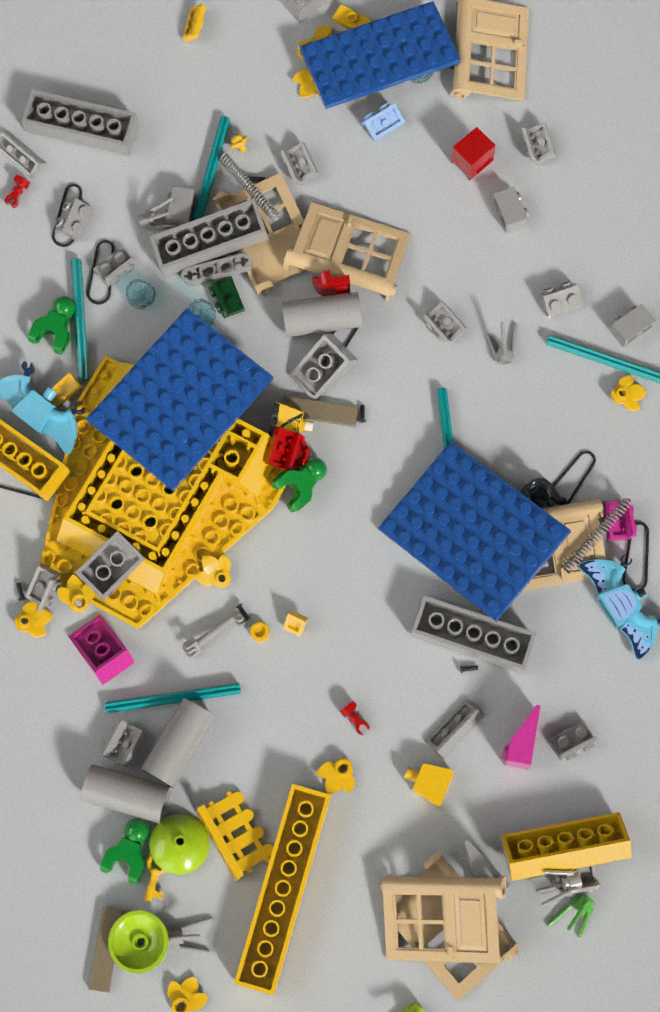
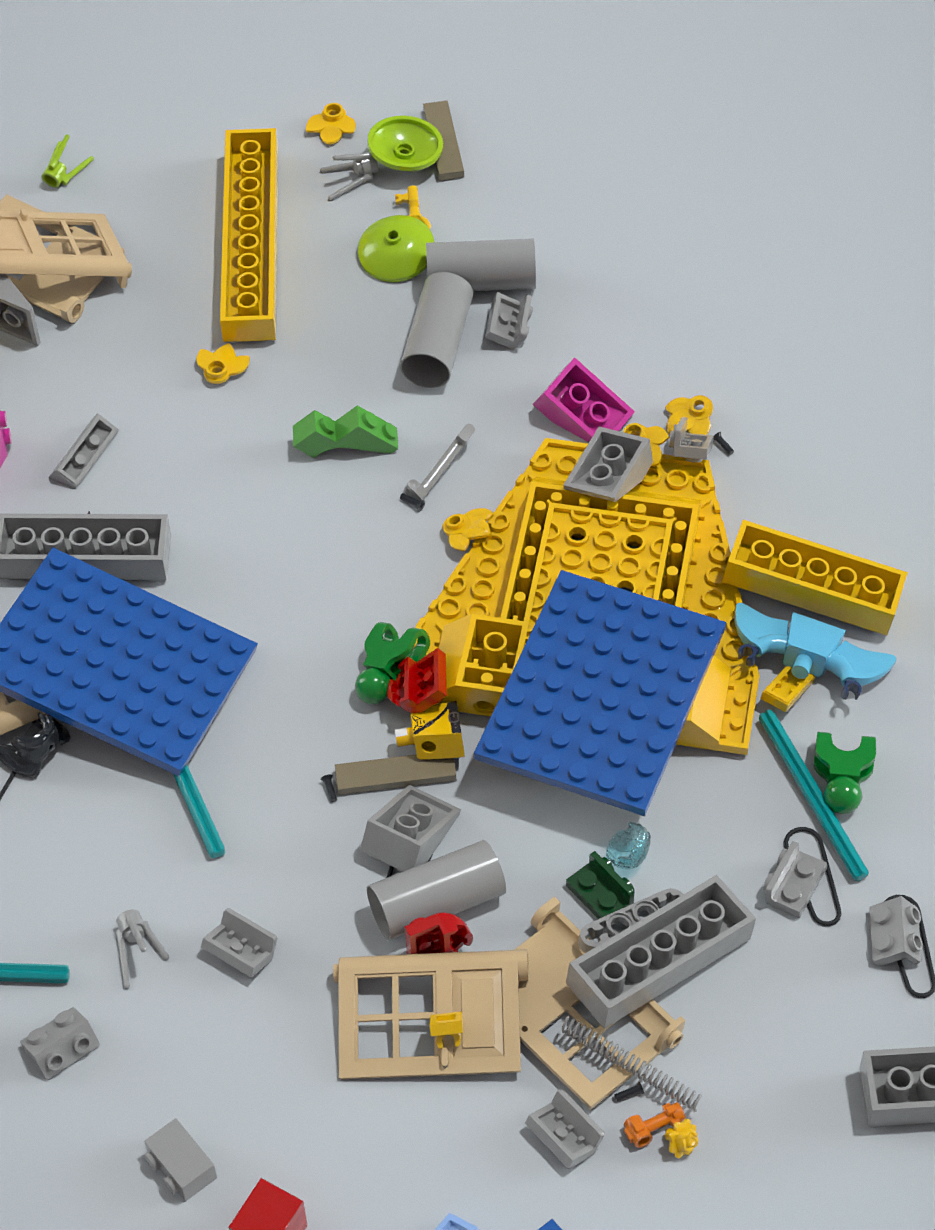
camera: 160 degrees right, 20 degrees down
green piece [100,818,149,885] -> none
teal axle [105,683,241,713] -> none
clear light blue hair [126,279,156,310] -> none
light grey plant [138,197,177,230] -> none
light grey brick [164,186,196,226] -> none
teal axle [191,116,230,221] -> none
yellow fence [196,791,273,882] -> none
yellow tile [250,622,270,642] -> none
yellow plate [283,610,308,636] -> none
red piece [339,700,370,735] -> none
yellow torso [404,763,454,808] -> none
none -> bright green arch [293,405,398,458]
none -> yellow tile [429,1011,464,1048]
none -> orange bar [623,1102,686,1148]

